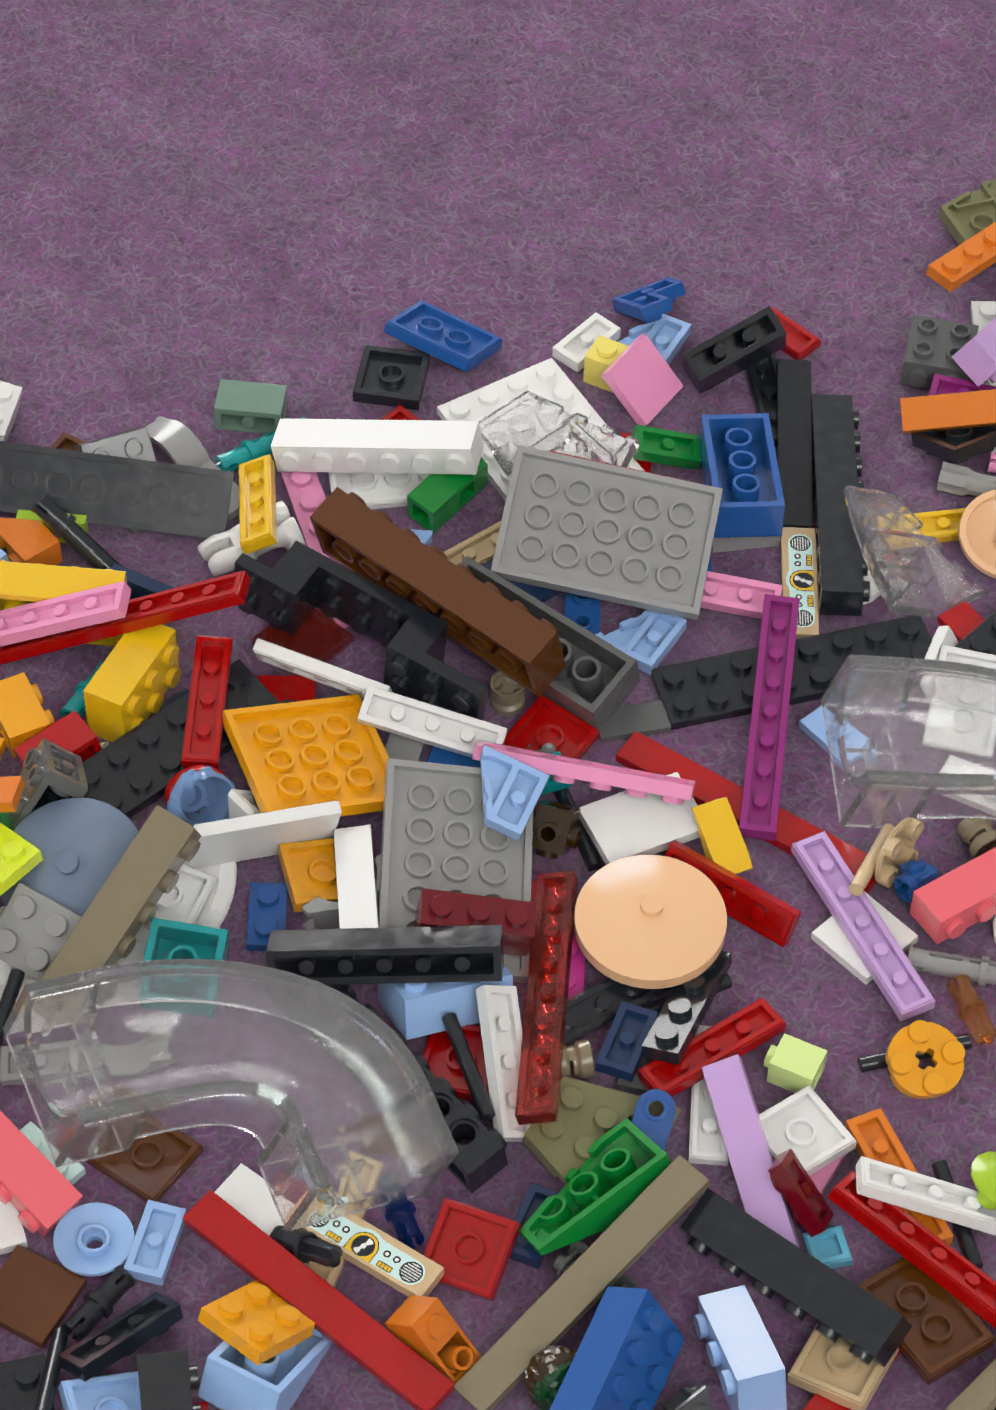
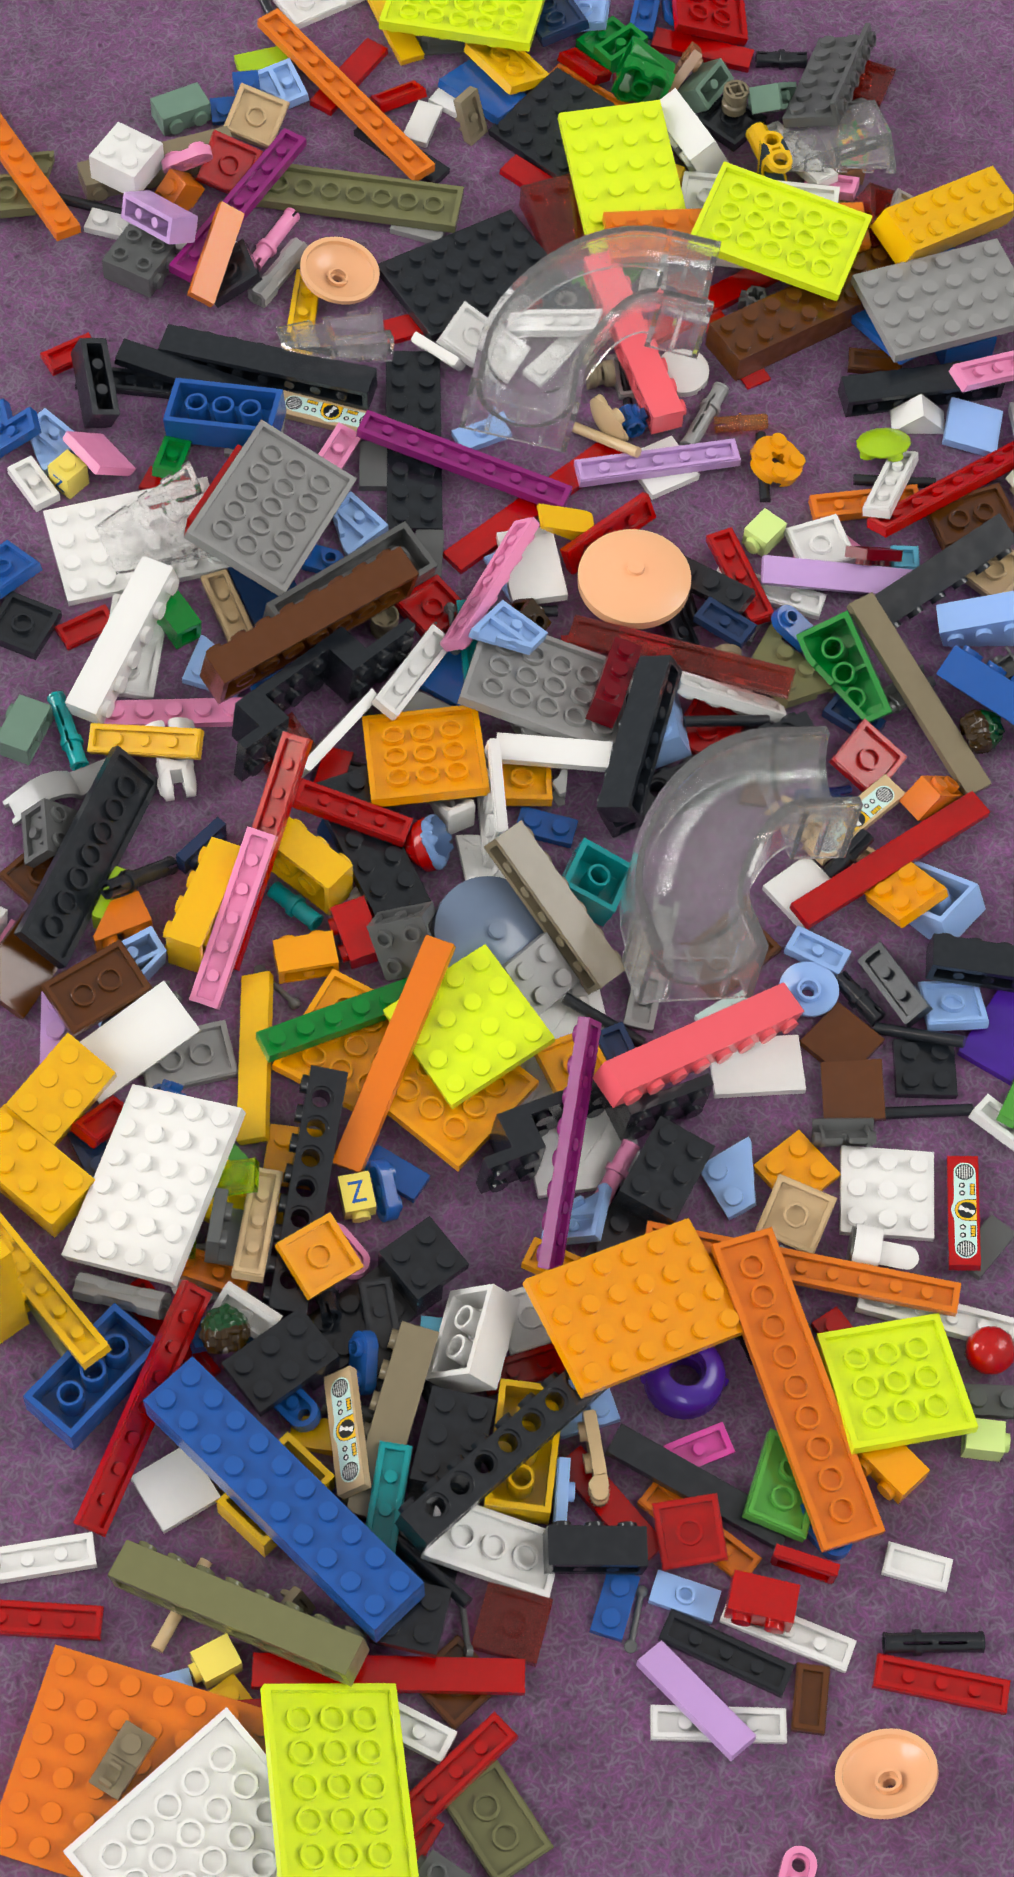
camera: 80 degrees left, 10 degrees up
none -> dark grey tile [359,441,387,491]

